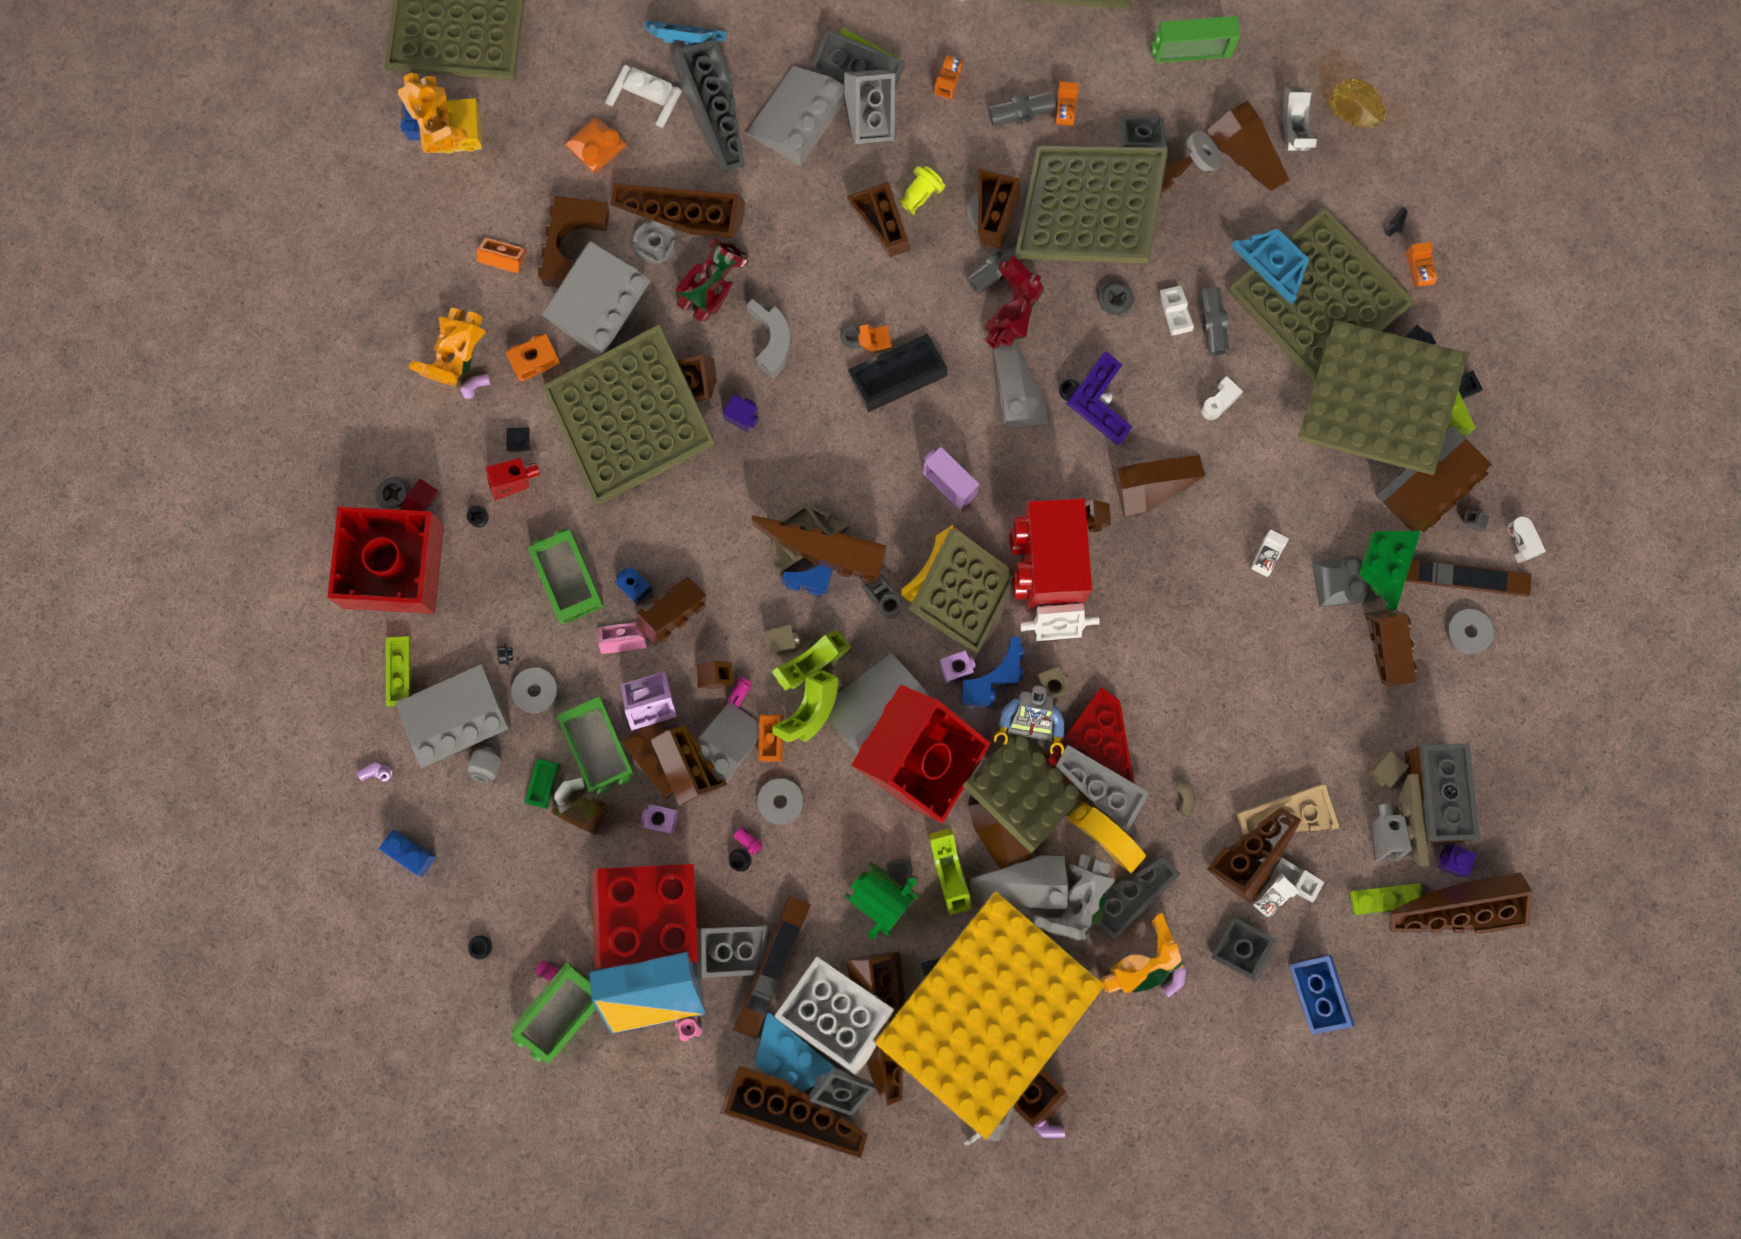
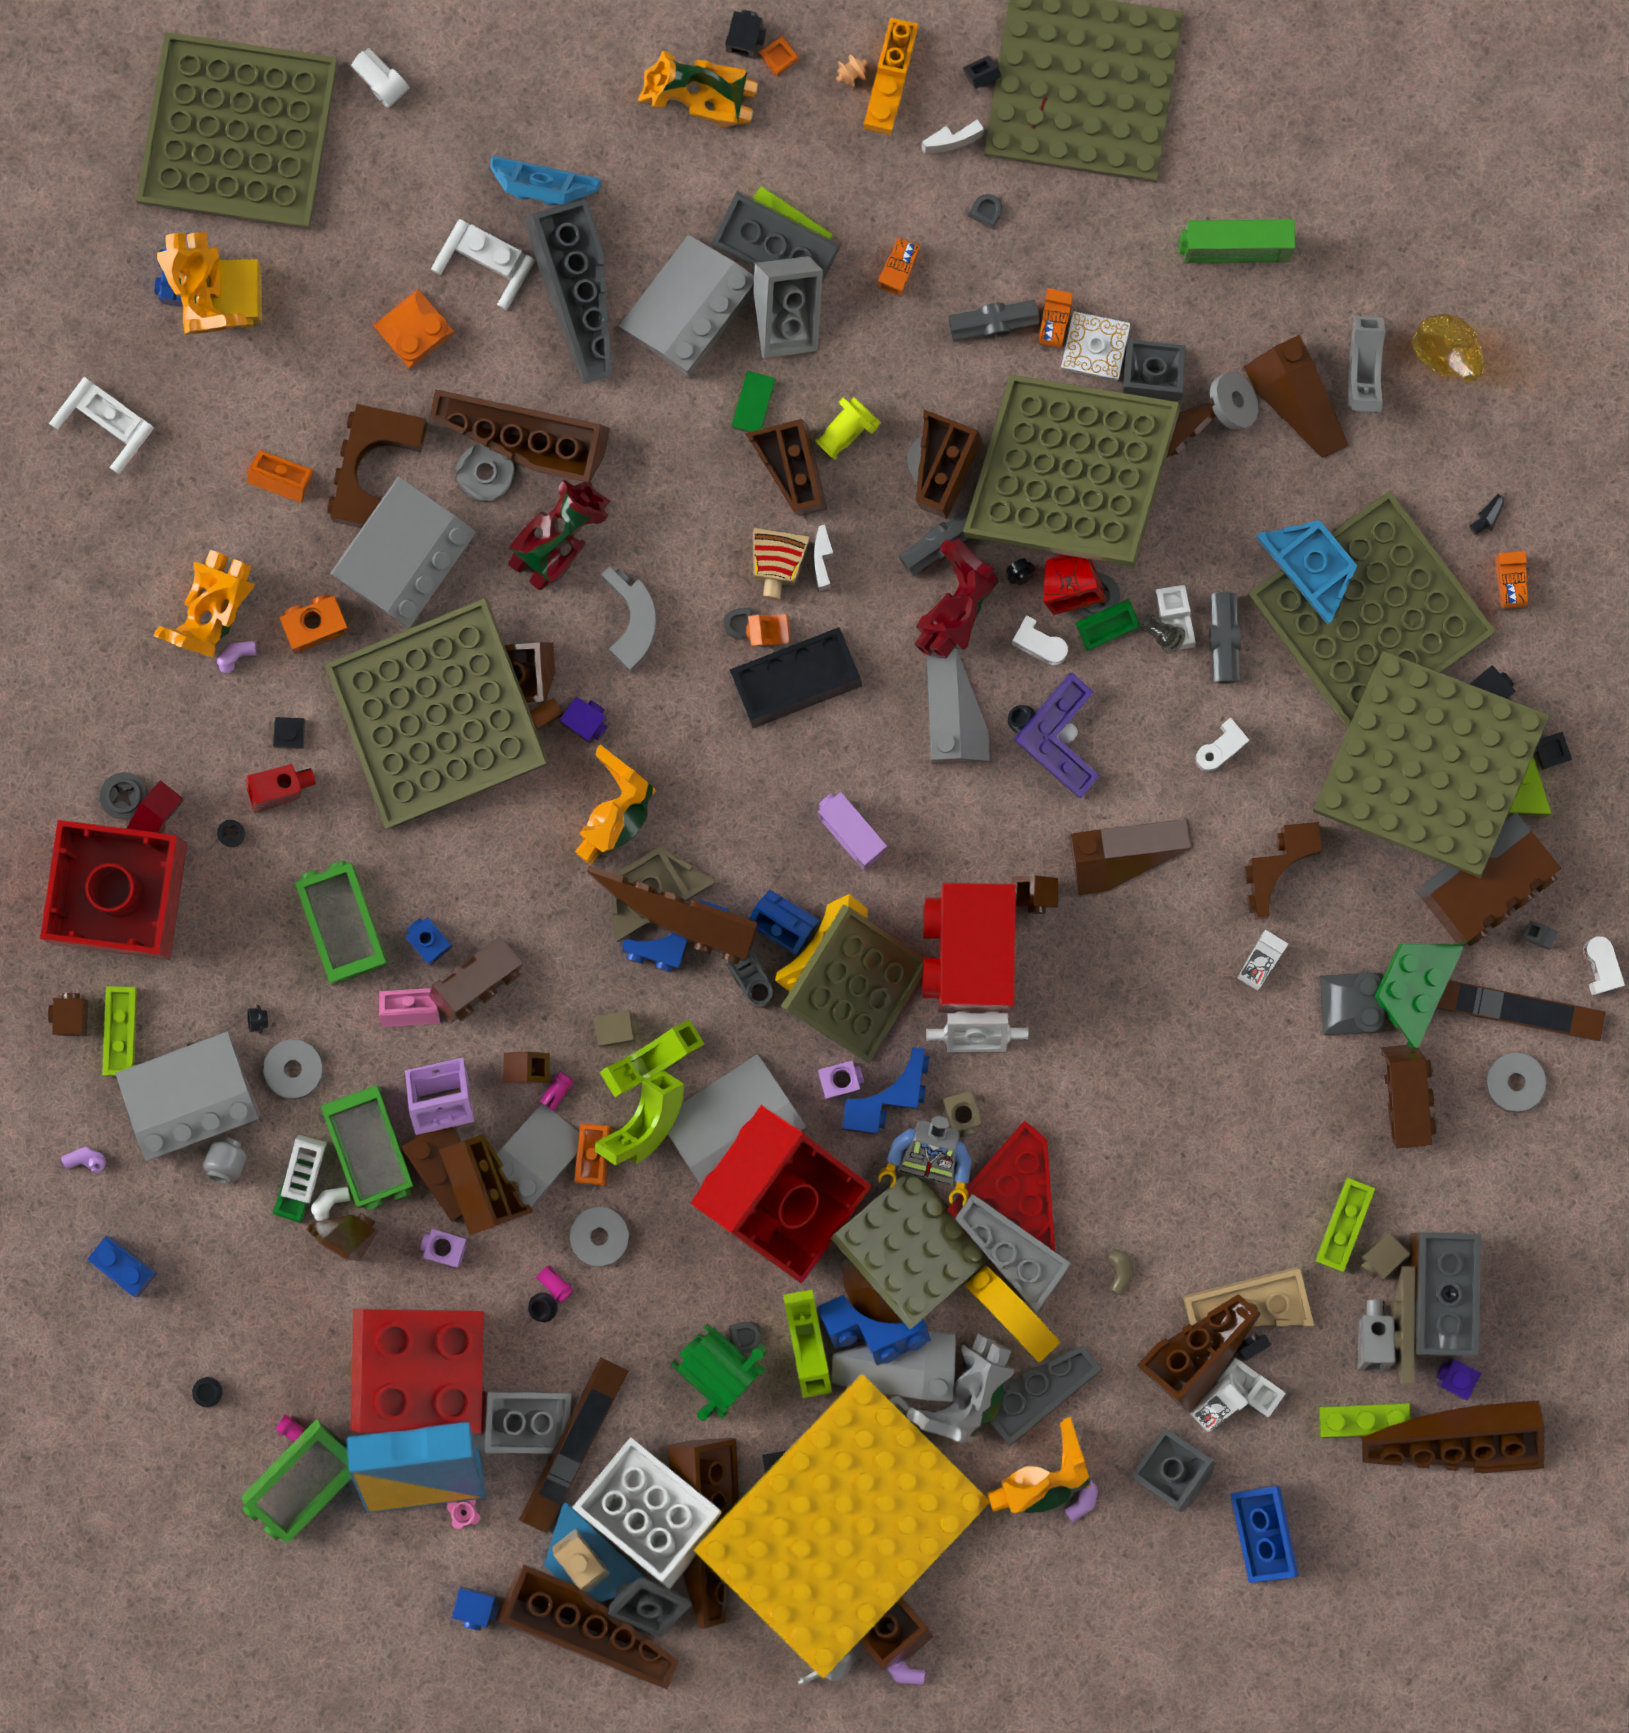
camera: 10 degrees right, 5 degrees up
none -> reddish brown brick [48,993,88,1036]
none -> white plate [49,377,154,475]
none -> white slope [281,1135,327,1204]
none -> blue brick [452,1587,500,1631]
none -> dark orange bar [530,698,563,730]
none -> tan torso [552,1528,611,1592]
none -> light orange hips [575,744,656,866]
none -> green tile [731,370,776,433]
none -> blue brick [749,889,820,956]
none -> tan torso [753,528,809,600]
none -> white slope [814,525,833,592]
none -> blue arch [817,1295,931,1366]
none -> dark grey tile [968,194,1002,230]
none -> black plate [1006,558,1035,585]
none -> white leg [1011,615,1068,666]
none -> red torso [1043,554,1106,615]
none -> white plate [1061,311,1131,382]
none -> green tile [1075,599,1140,651]
none -> clear smoke pin [1140,614,1186,654]
none -> black plate [1238,1333,1272,1361]
none -> reddish brown arch [1244,822,1322,920]
none -> lime plate [1314,1177,1375,1272]

